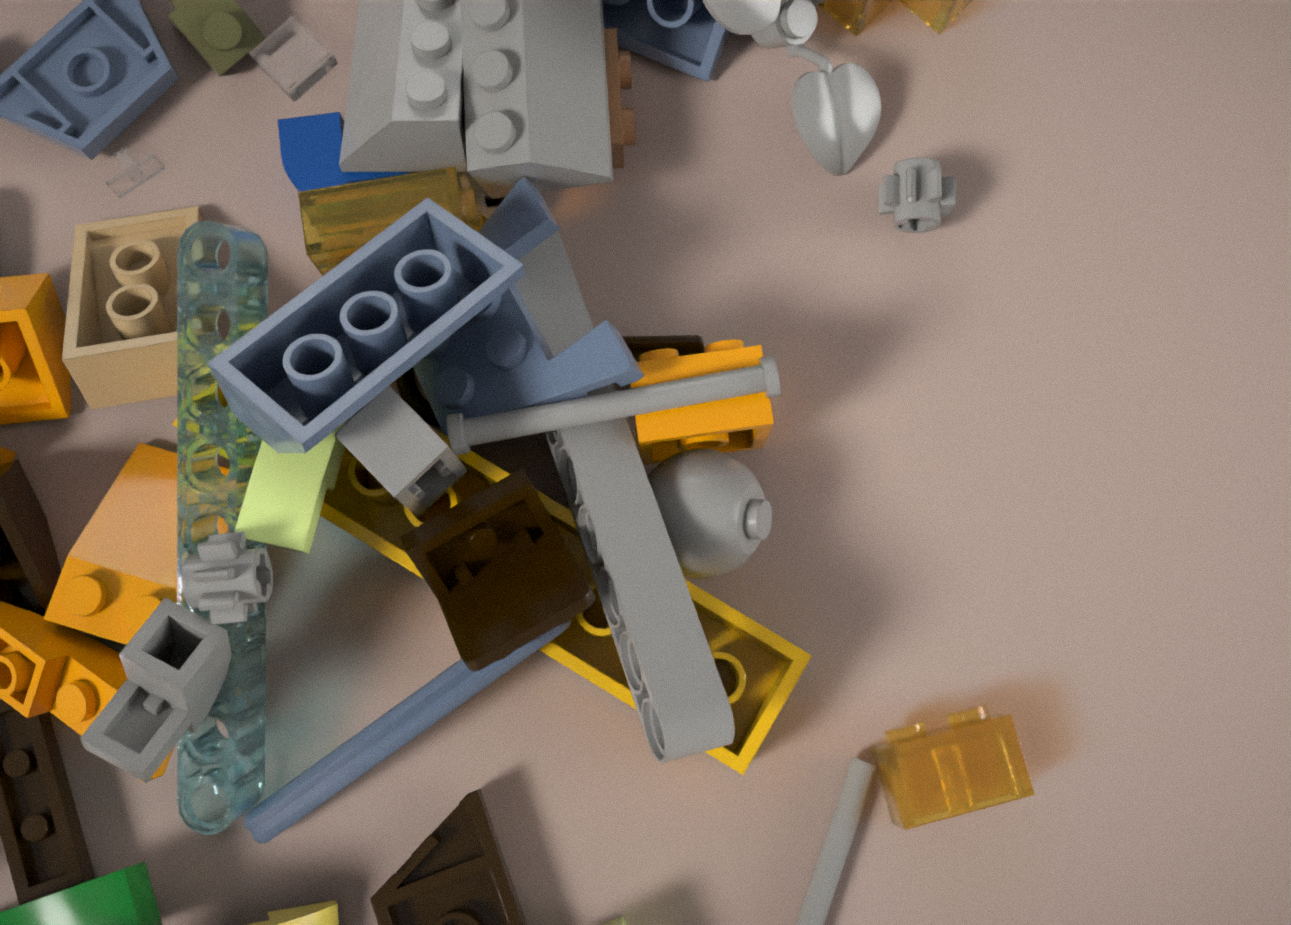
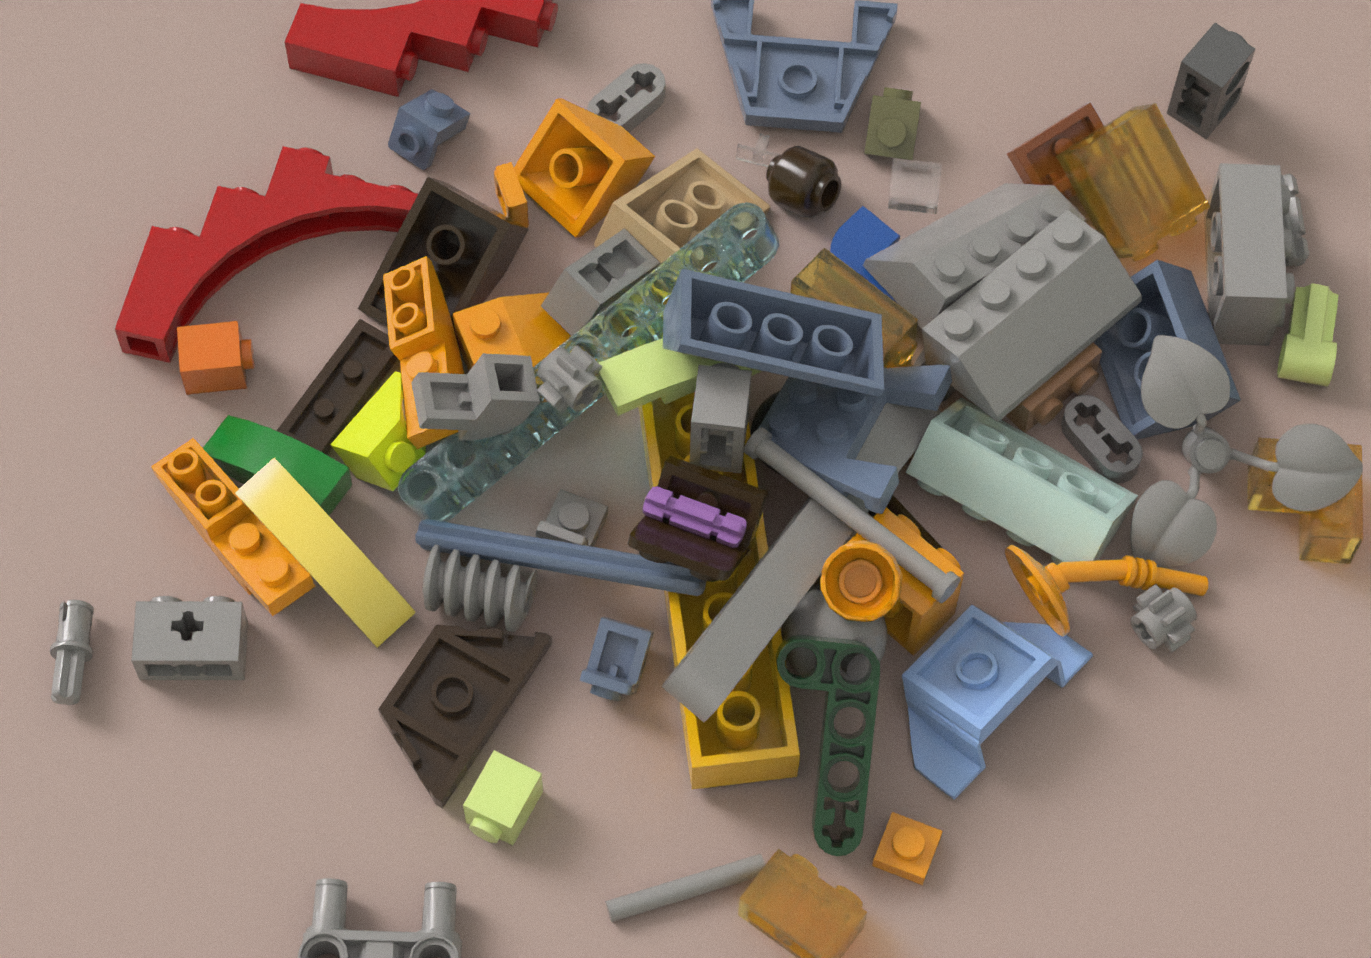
camera: 50 degrees right, 15 degrees down
none -> neon yellow slope [330,371,426,491]
none -> light grey piece [422,545,538,632]
none -> light grey bracket [536,489,608,547]
none -> light grey brick [541,228,660,341]
none -> sand blue bracket [580,616,654,701]
none -> medium lavender axle [643,486,747,548]
none -> dark brown head [766,146,842,218]
none -> dark green beam [775,635,880,856]
none -> light orange hair [820,540,903,622]
none -> light orange plate [872,812,943,885]
none -> light blue piece [902,605,1093,800]
none -> light aqua slope [906,398,1138,565]
none -> light orange dish [1005,545,1209,637]
none -> flat silver beam [1061,395,1143,483]

